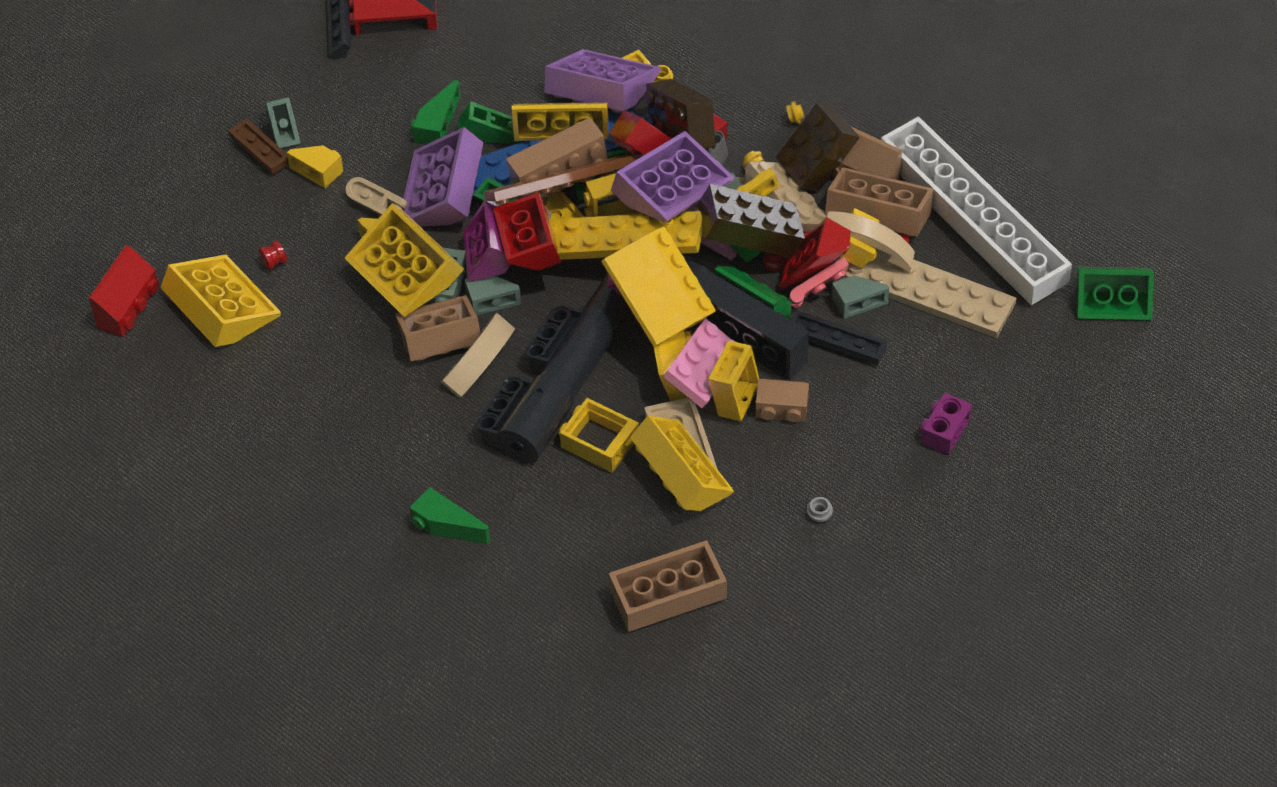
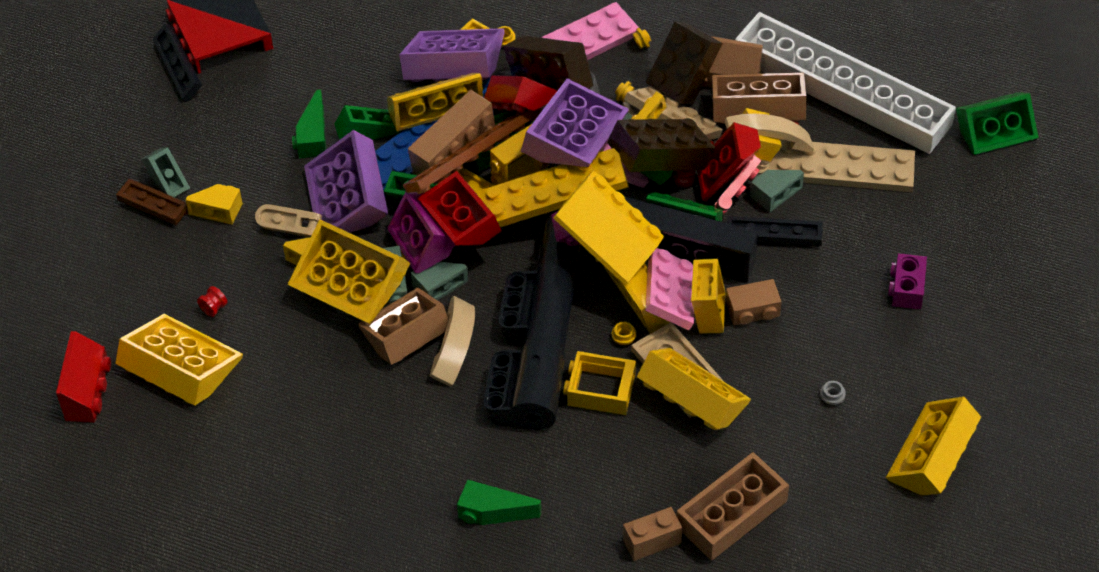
camera: 20 degrees left, 0 degrees up
none -> bright pink plate [542,2,639,60]
none -> yellow plate [612,322,636,345]
none -> medium nougat brick [623,507,682,561]
none -> yellow slope [886,396,981,496]

